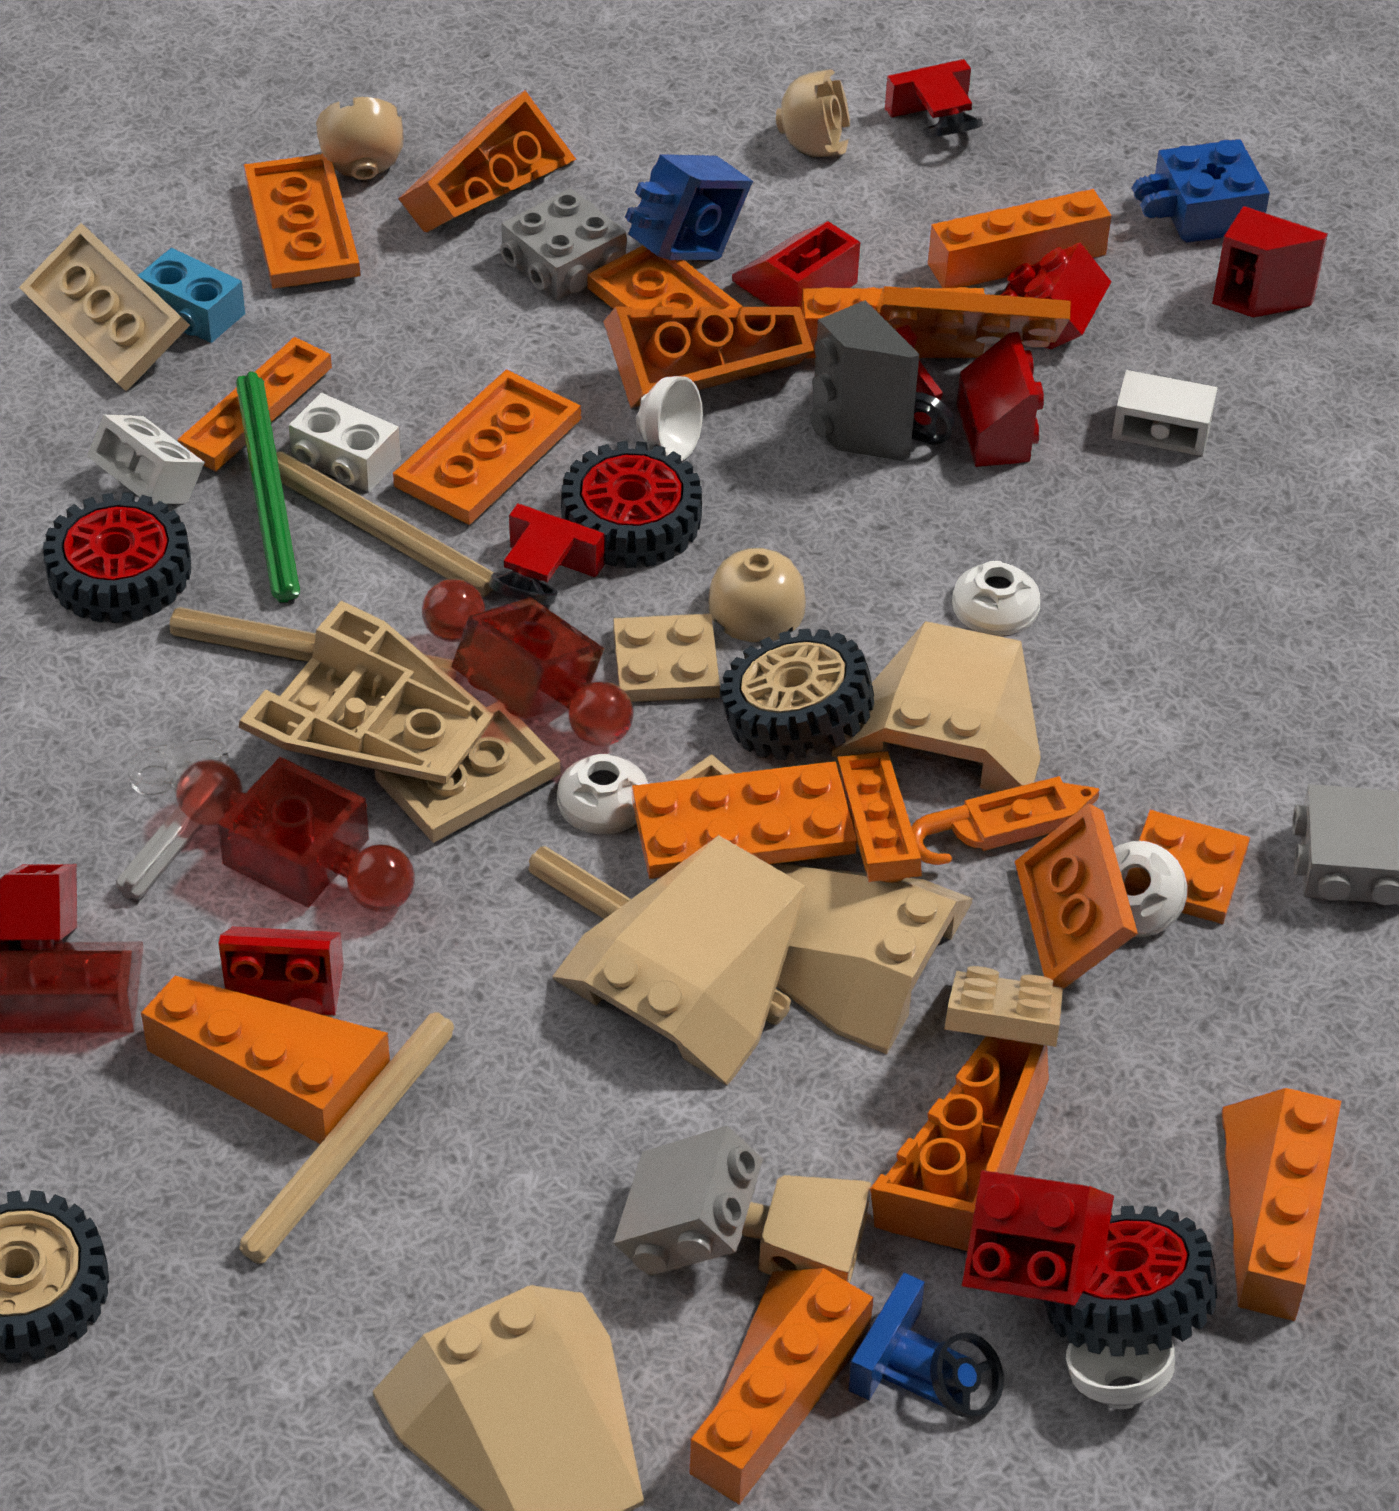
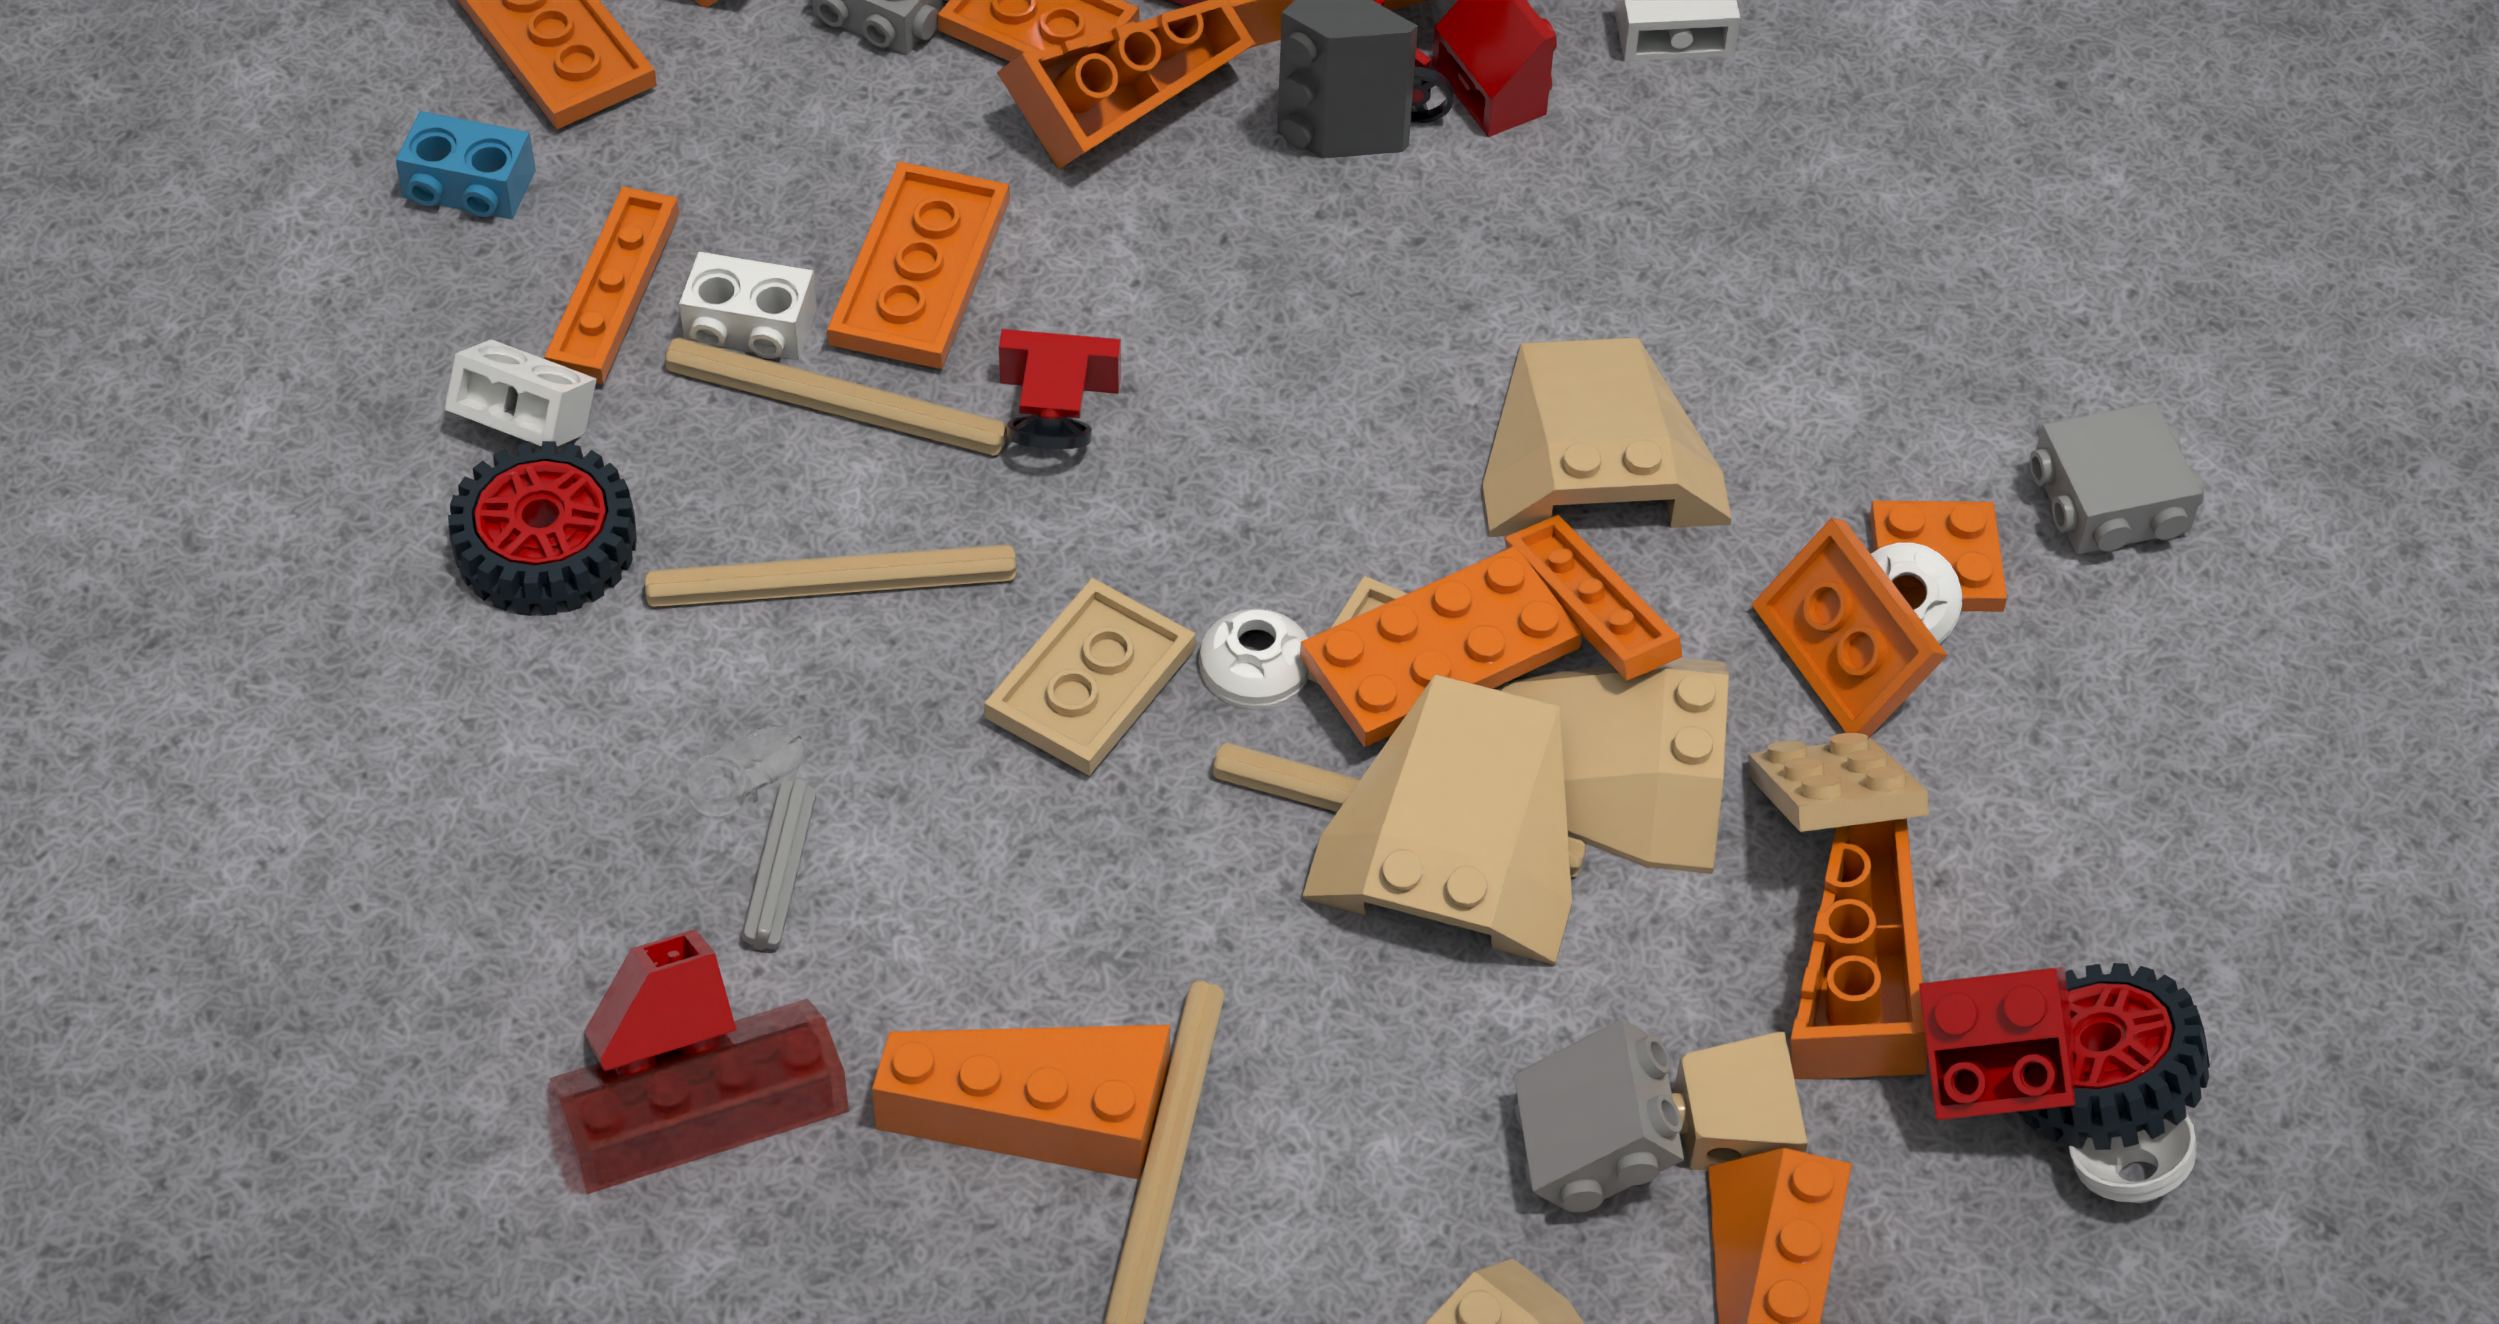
camera: 20 degrees left, 5 degrees up
tan plate [19,223,190,392] -> none
clear red brick [176,757,415,912] -> none
red slope [218,926,344,1015] -> none
green axle [236,371,300,603] -> none
tan wedge [239,601,494,784] -> none
clear red brick [422,579,634,746] -> none
wheel [561,441,702,568] -> none
tan plate [613,614,720,702] -> none
white piece [636,376,703,461] -> none
tan cylinder [709,548,806,642] -> none
black wheel [720,629,875,760] -> none
blue piece [848,1273,1004,1418] -> none
orange plate [911,776,1100,865] -> none
white piece [952,561,1040,636] -> none
orange wedge [1222,1088,1341,1321] -> none

